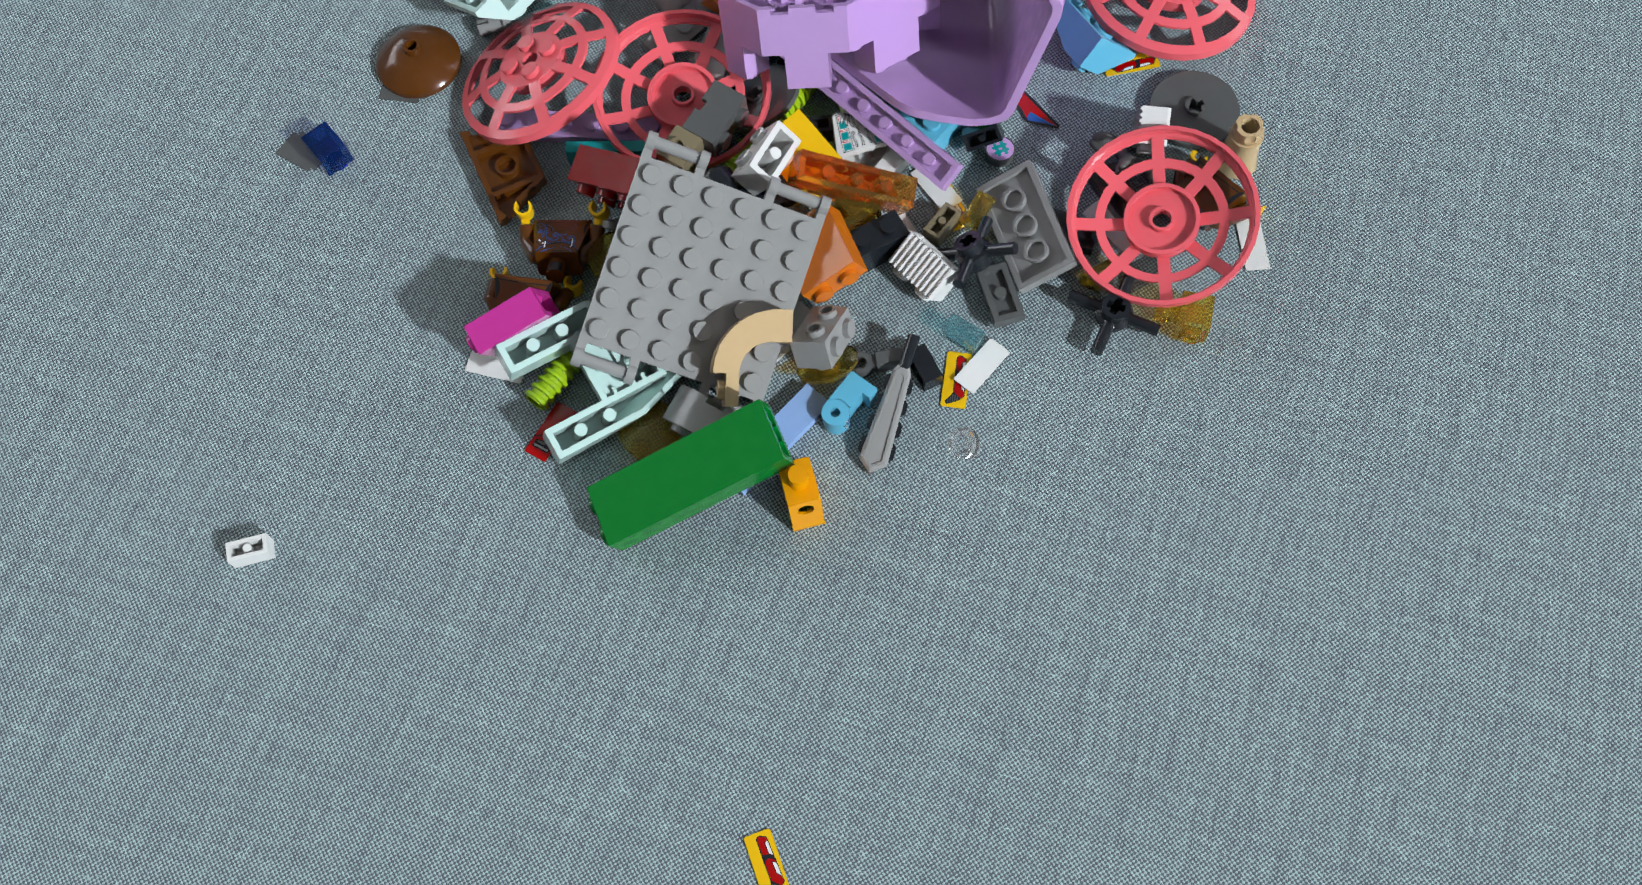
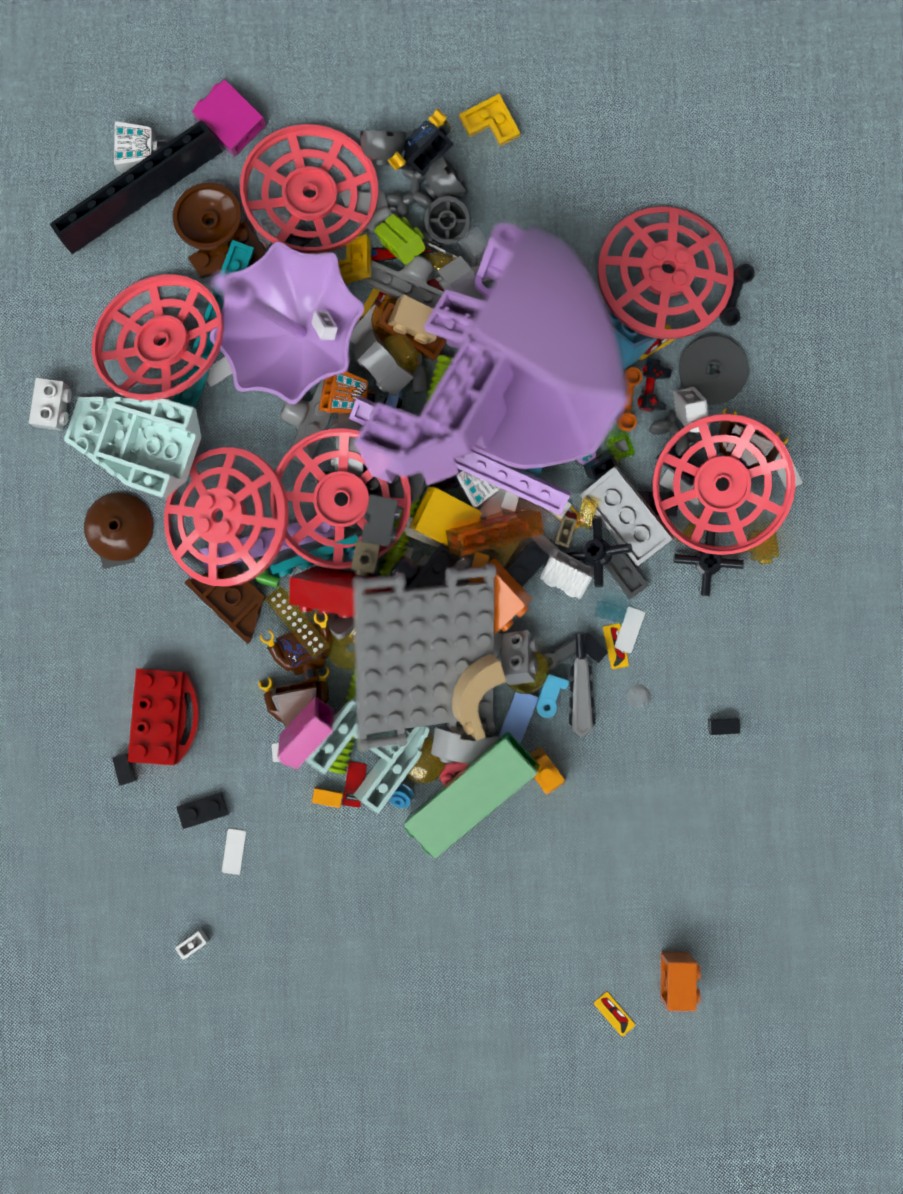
camera: 25 degrees left, 20 degrees up
dark grey sticker [276,132,332,171] -> none
clear blue brick [301,121,354,176] -> none
white brick [731,120,801,196] -> none
tan plant [1218,114,1265,179] -> none
none -> black piece [112,753,137,786]
none -> red piece [128,668,200,766]
none -> black plate [176,792,229,829]
none -> white sticker [222,828,246,875]
none -> bright green arm [255,559,281,588]
none -> clear yellow sticker [265,587,330,659]
none -> light orange piece [311,787,344,808]
none -> dark azure wheel [389,783,414,808]
none -> black piece [583,452,618,480]
none -> clear neon green slope [605,433,635,462]
none -> orange bar [616,367,643,432]
none -> black piece [637,358,672,411]
none -> orange brick [660,952,701,1011]
none -> black piece [708,718,740,735]
none -> black bar [719,264,755,327]

